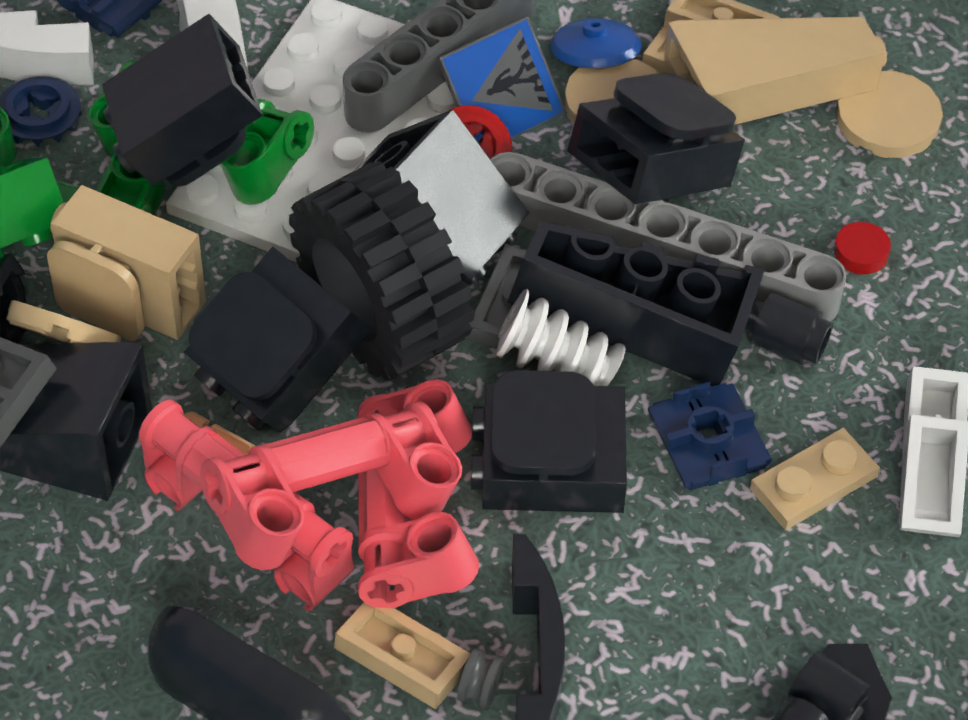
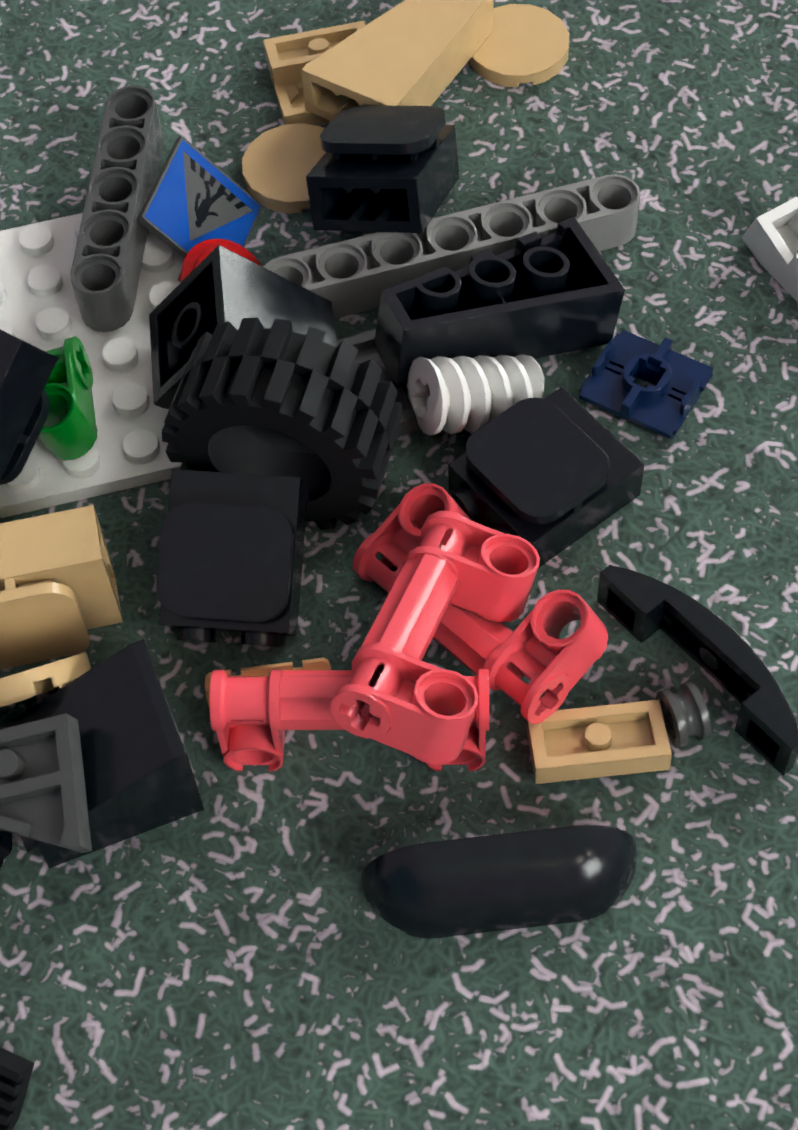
camera: 35 degrees left, 5 degrees up
blue piece [549,18,642,68] -> none
black brick [745,292,834,364] -> none
tan plate [750,427,880,530] -> none
red tile [834,222,891,274] -> none

